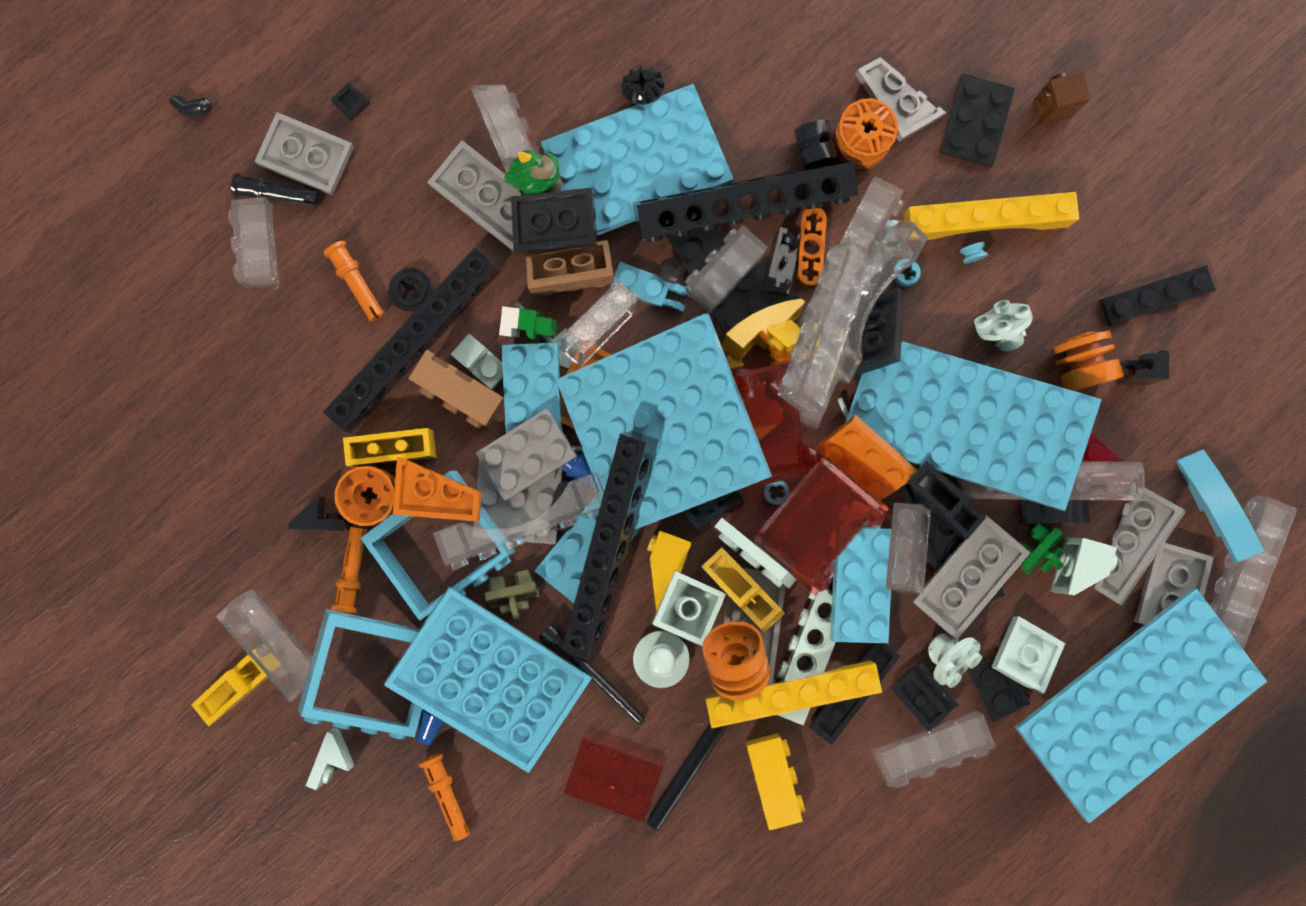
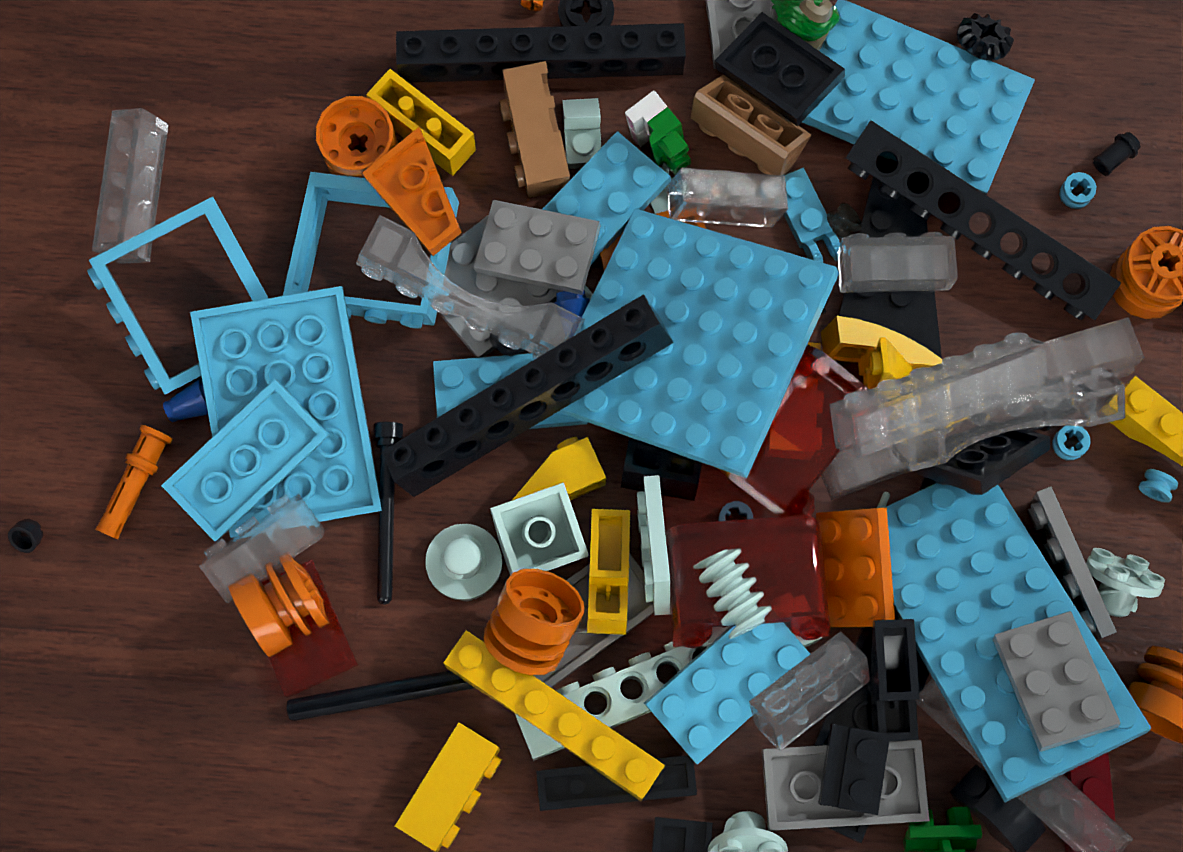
camera: 40 degrees right, 10 degrees down
yellow slope [191,646,280,726] -> none
black slope [288,496,352,531] -> none
light aqua slope [306,728,354,790] -> none
orange pin [331,527,368,613] -> none
olive hips [485,570,540,620] -> none
black hinge [761,227,801,296] -> none
black wheel [794,120,838,168] -> none
orange beam [797,208,827,288] -> none
none -> black hinge [8,519,43,553]
none -> medium azure plate [161,379,329,542]
none -> clear brick [199,493,325,603]
none -> orange wheel [228,552,329,657]
none -> light aqua piece [693,548,772,639]
none -> black plate [818,724,890,815]
none -> light grey plate [993,611,1121,752]
none -> light grey plate [1028,487,1117,641]
none -> medium azure bush [1059,172,1097,209]
none -> black pin [1093,132,1141,176]

